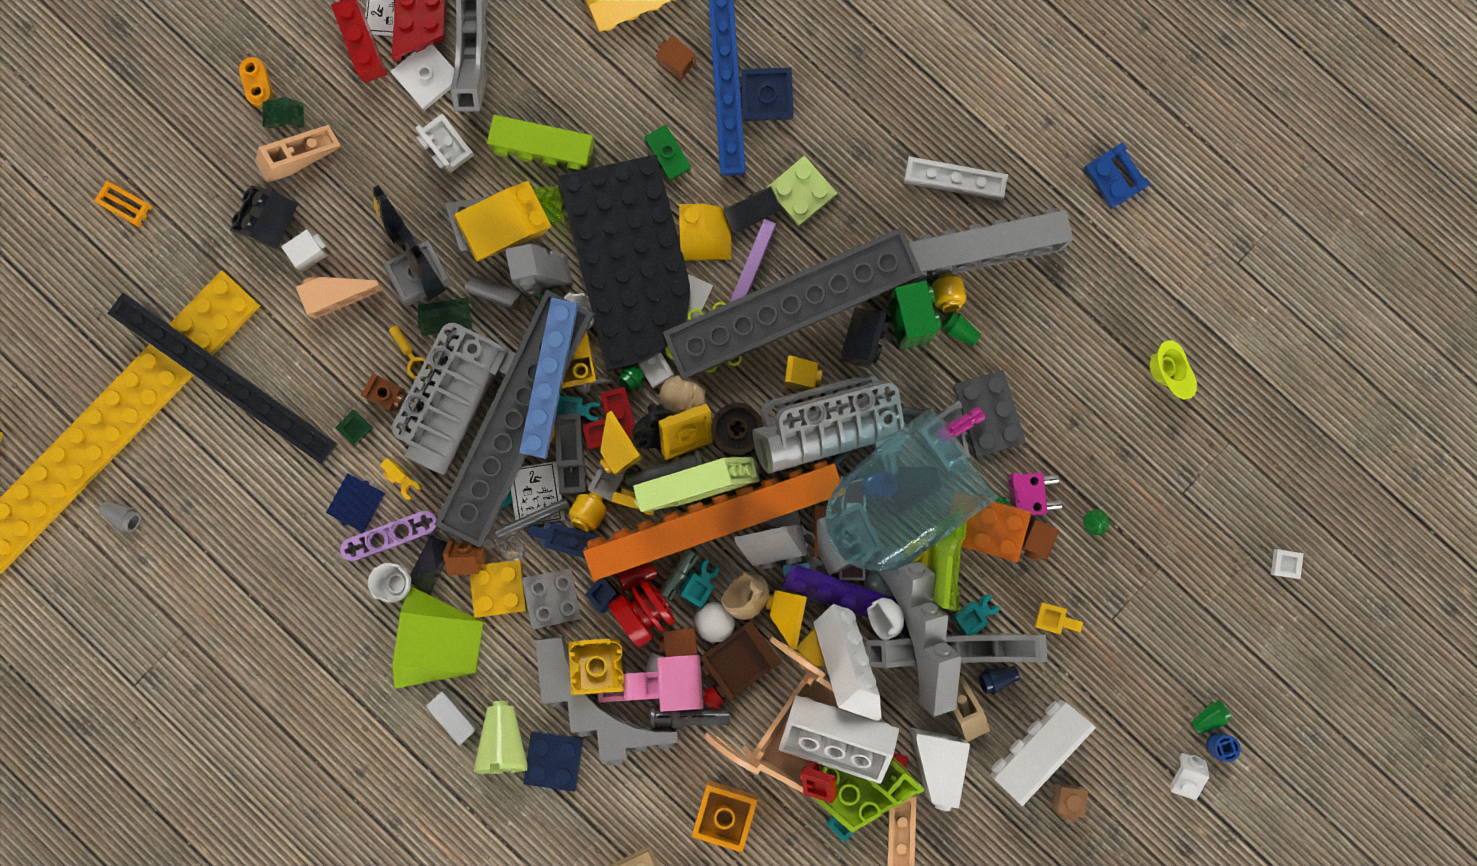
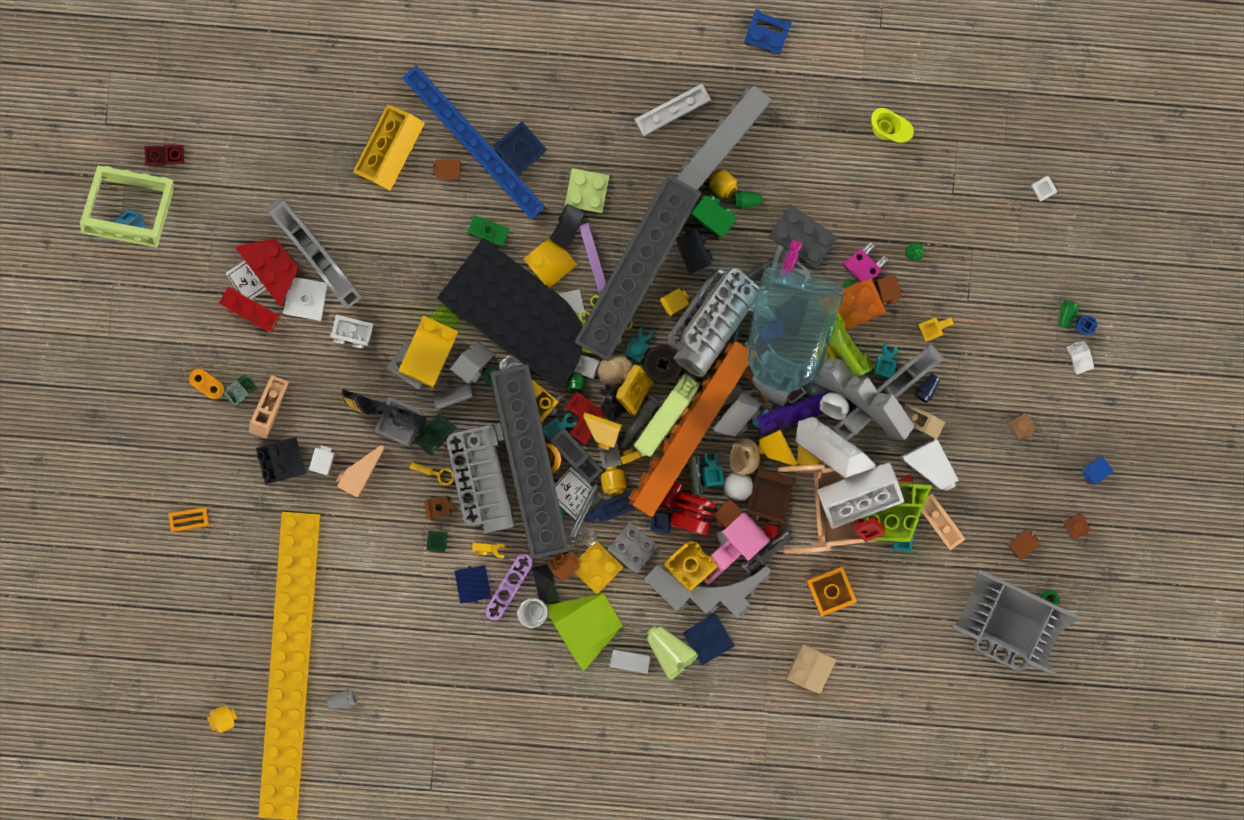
camera: 40 degrees left, 5 degrees up
black plate [107,293,338,464] -> none
lime brick [487,114,595,172] -> none
medium blue plate [519,298,579,458] -> none
white slope [990,700,1096,806] -> none
none -> teal plate [623,327,653,362]

